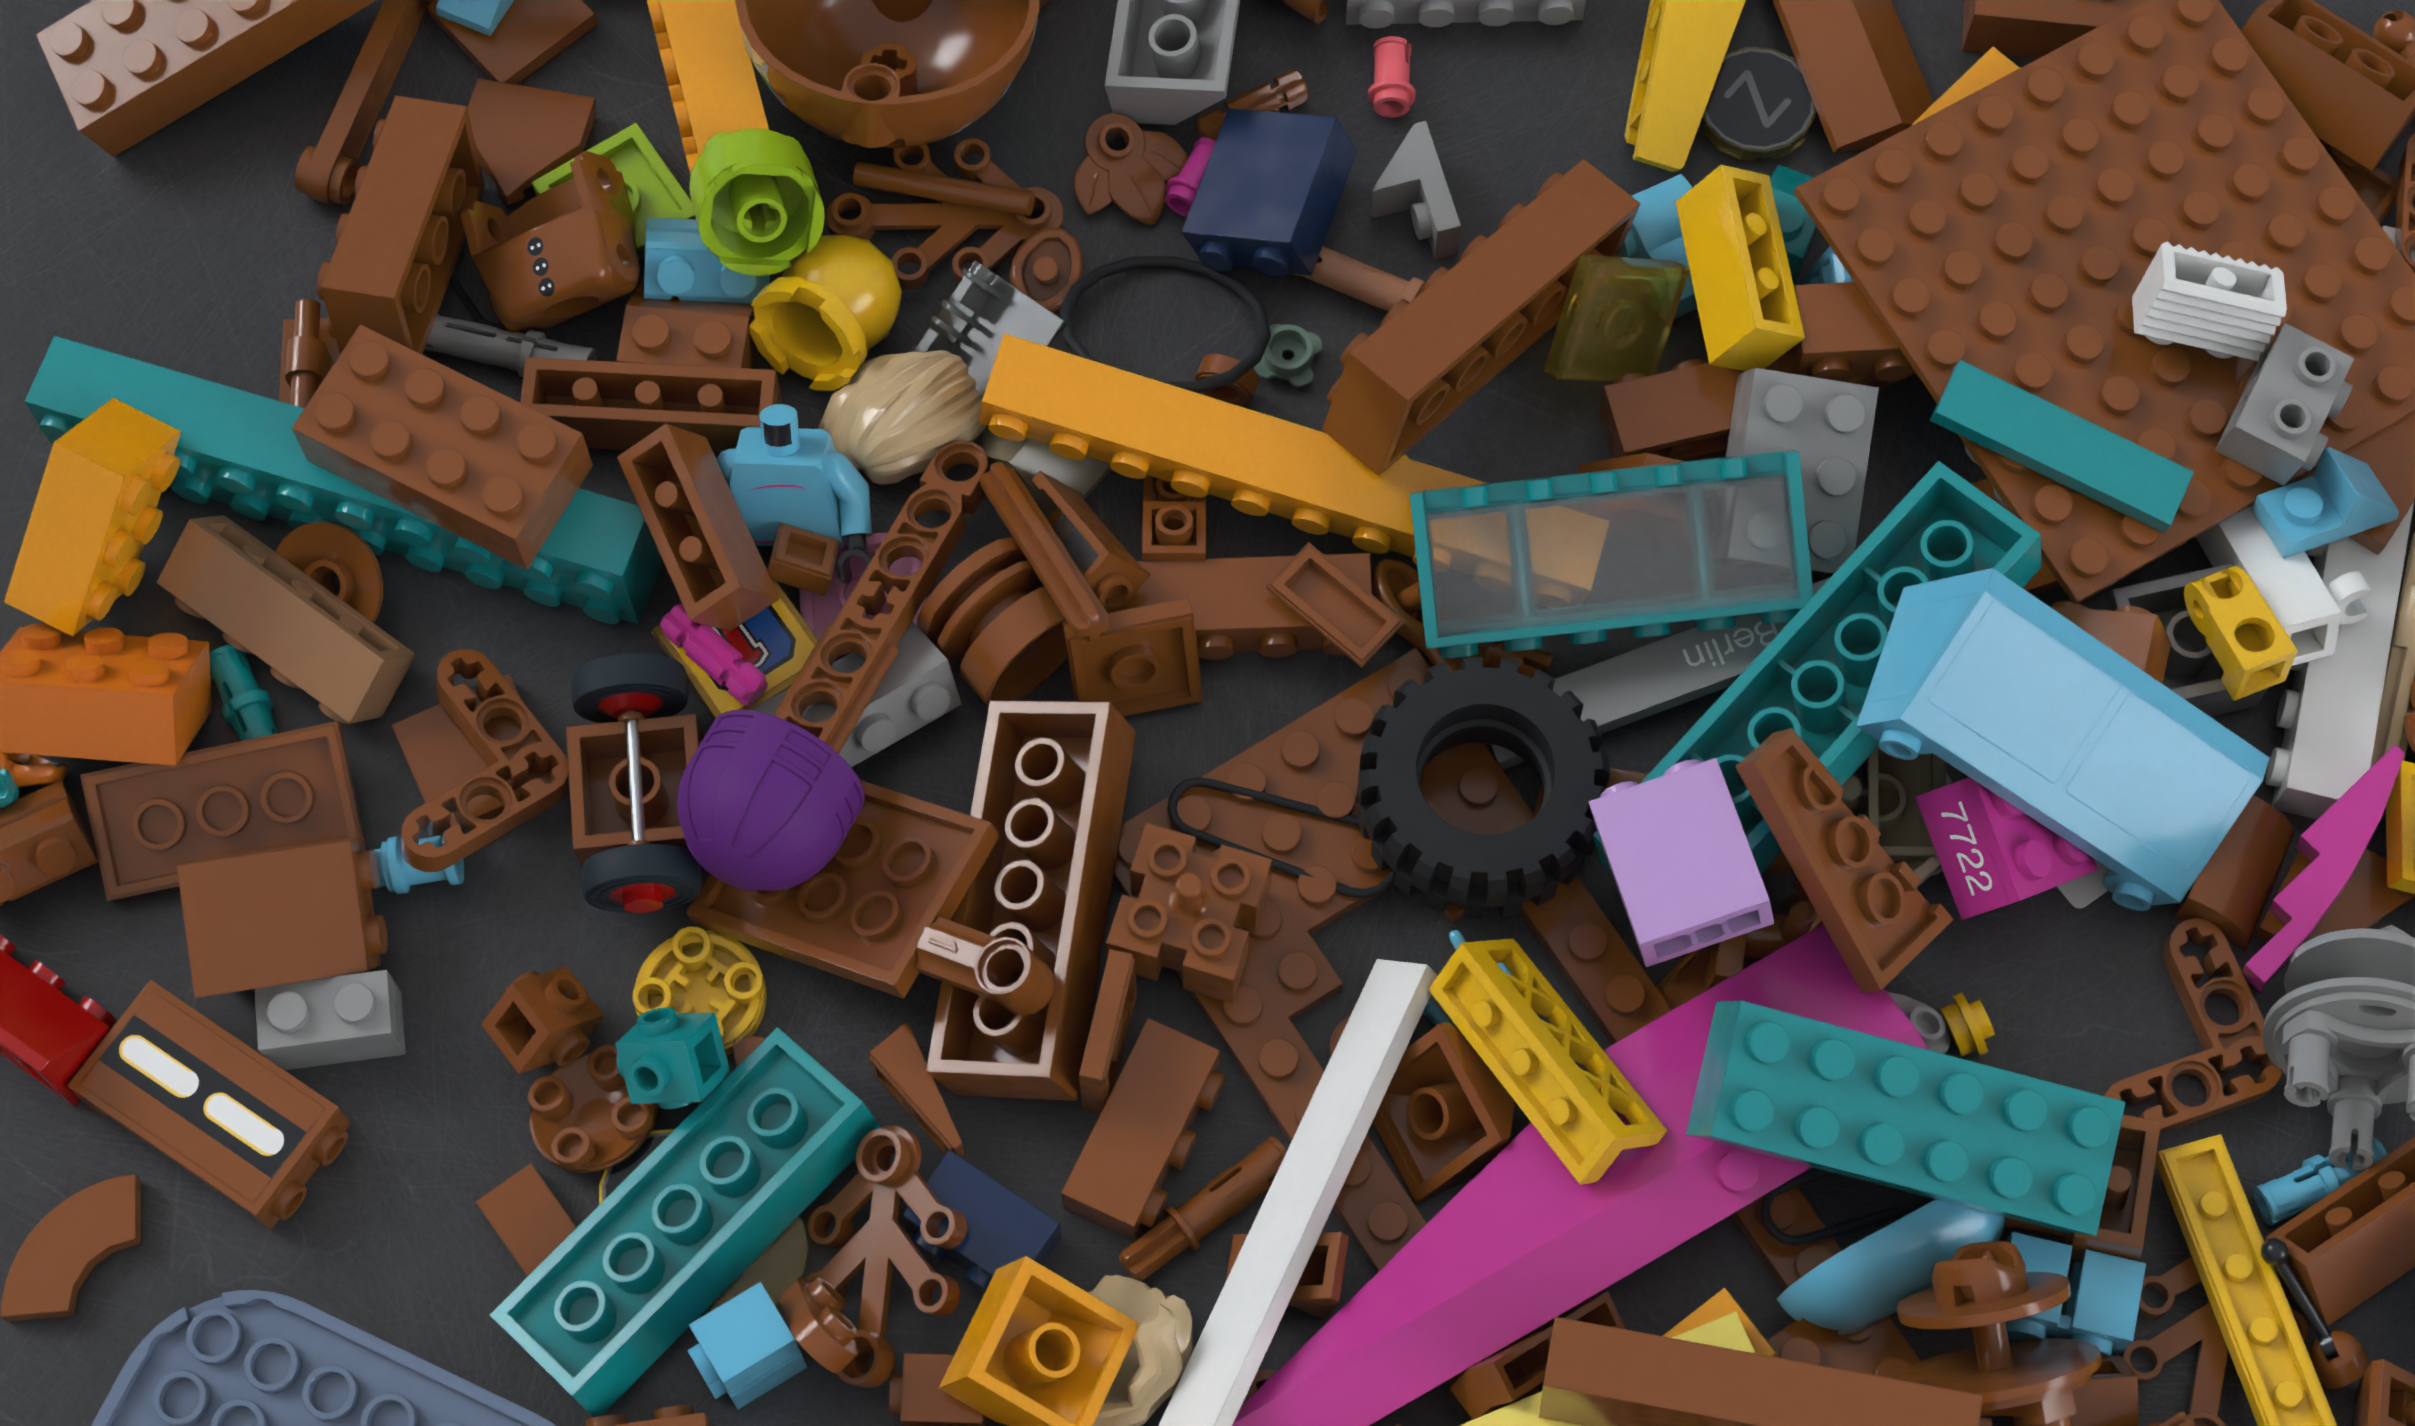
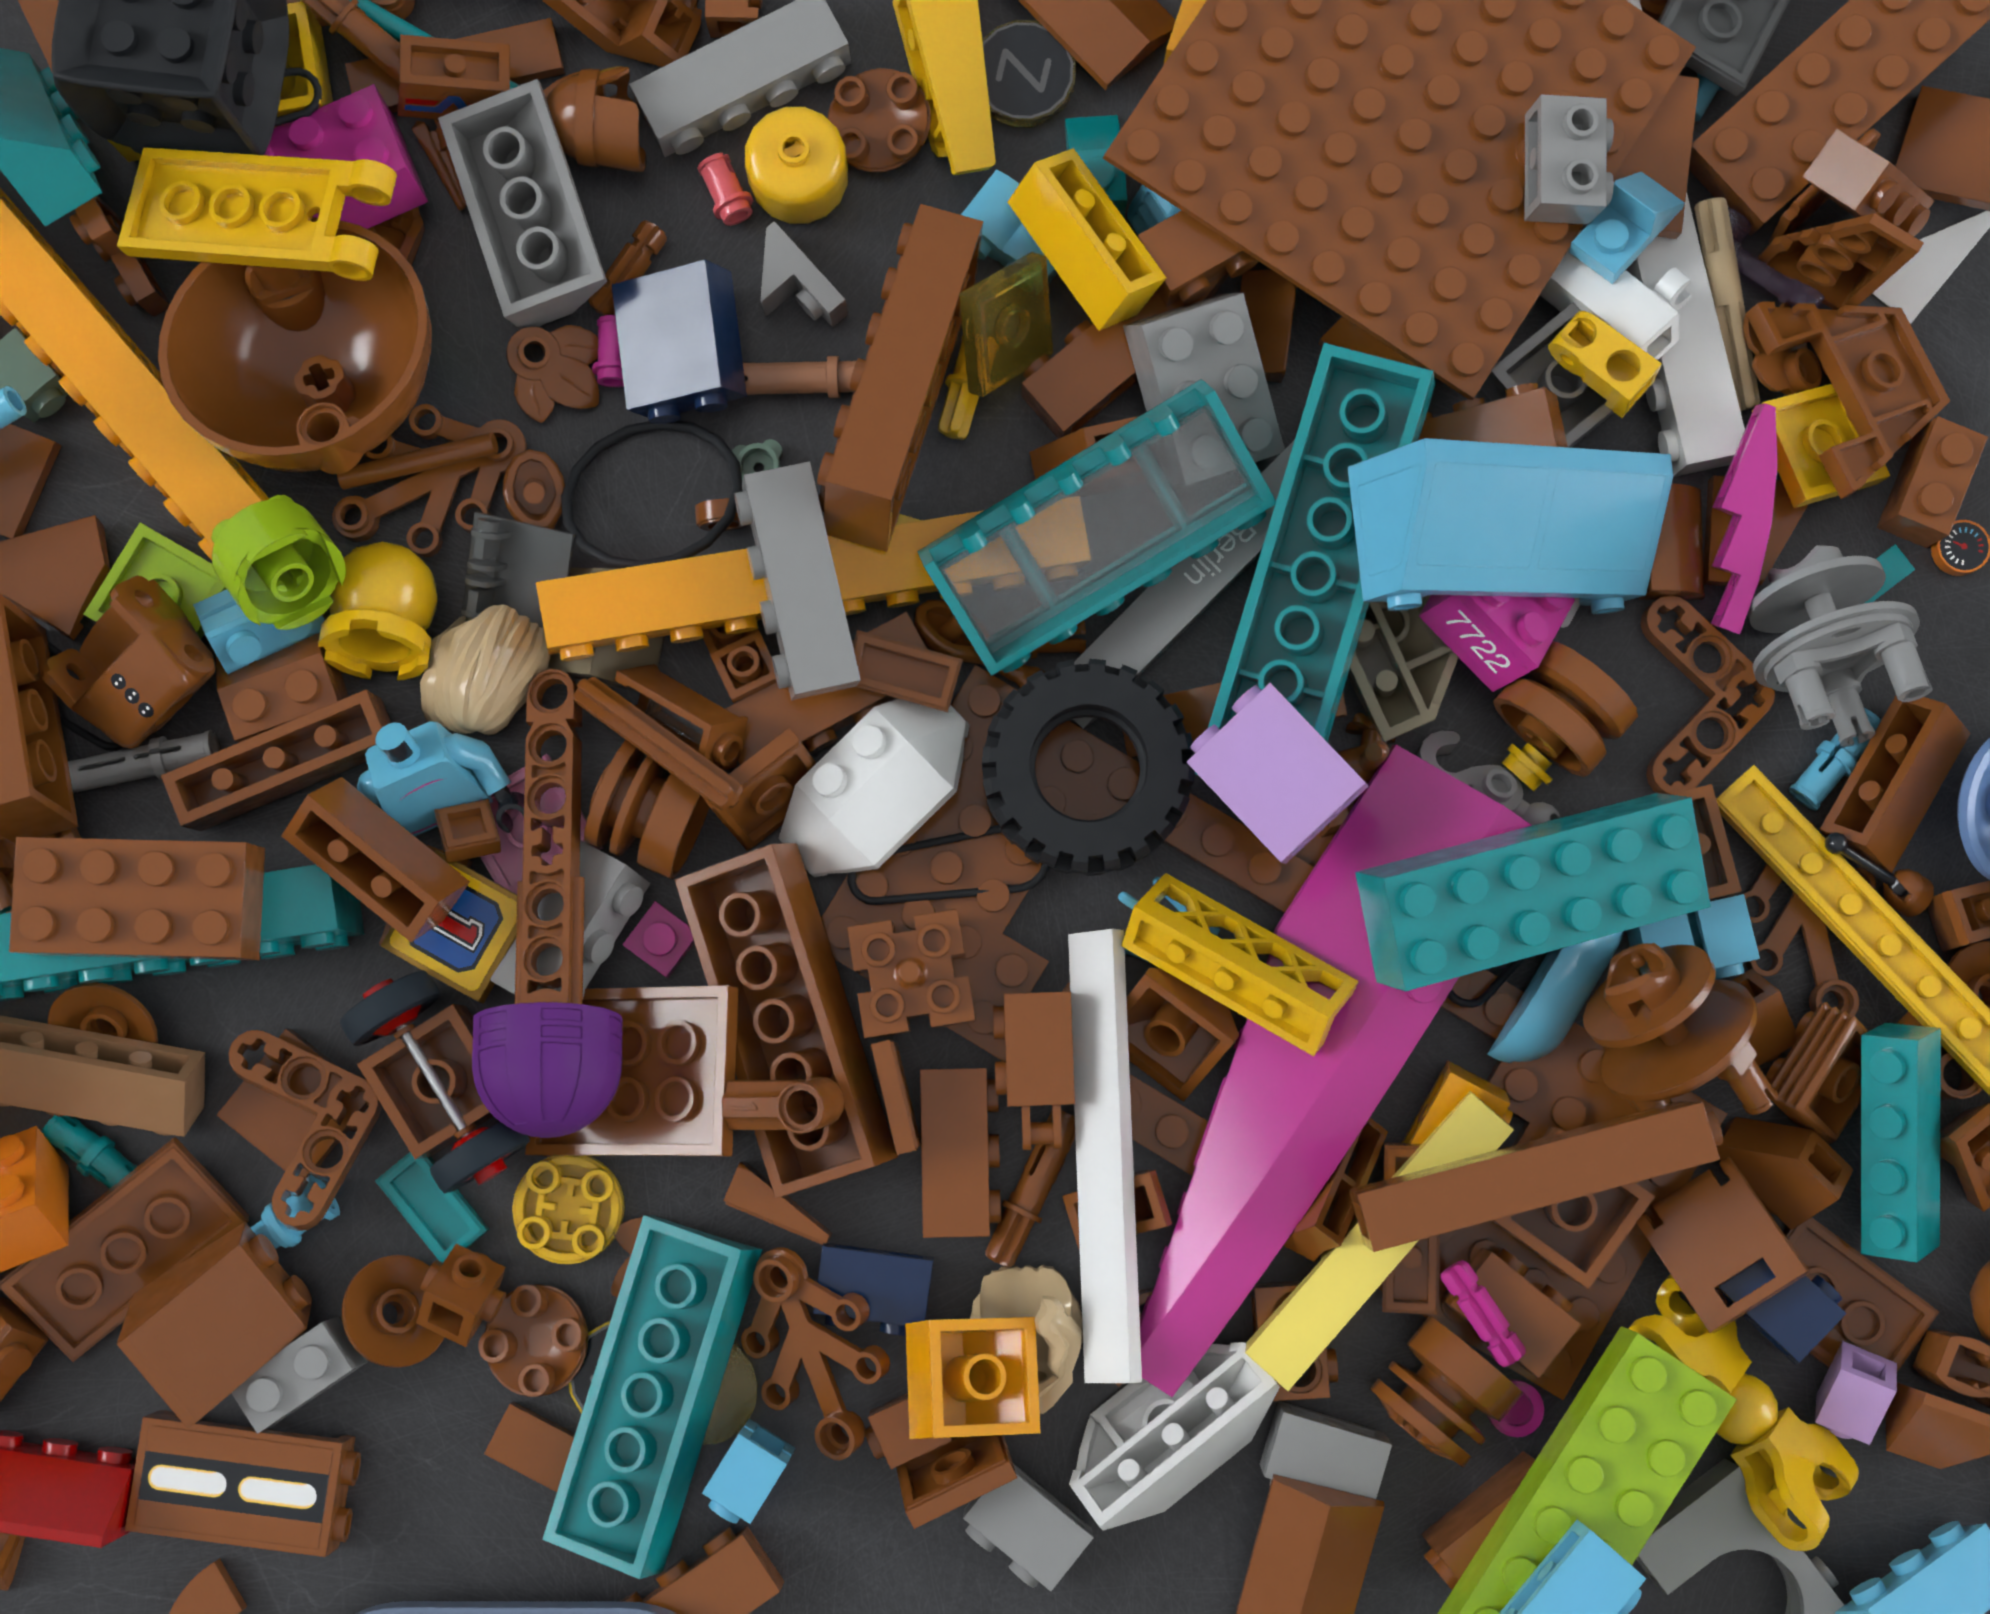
camera: 25 degrees left, 15 degrees up
teal brick [615,1007,730,1109] -> none
dark pink axle [660,604,768,706] -> none
dark orange plate [779,1277,859,1374] -> none
dark orange wing [1735,728,1954,994] -> none
teal tile [1930,360,2194,533] -> none
white brick [2132,241,2287,361] -> none
none -> dark orange dish [342,1255,445,1368]
none -> teal tile [375,1152,490,1262]
none -> dark pink plate [623,901,694,978]
none -> light grey brick [734,461,861,701]
none -> yellow head [745,107,848,224]
none -> white wedge [778,699,970,877]
none -> dark orange dish [827,68,931,172]
none -> yellow axle [938,331,996,440]
none -> dark orange brick [993,992,1075,1150]
none -> dark orange slope [1240,270,1297,383]
none -> dark orange wheel [1493,641,1638,777]

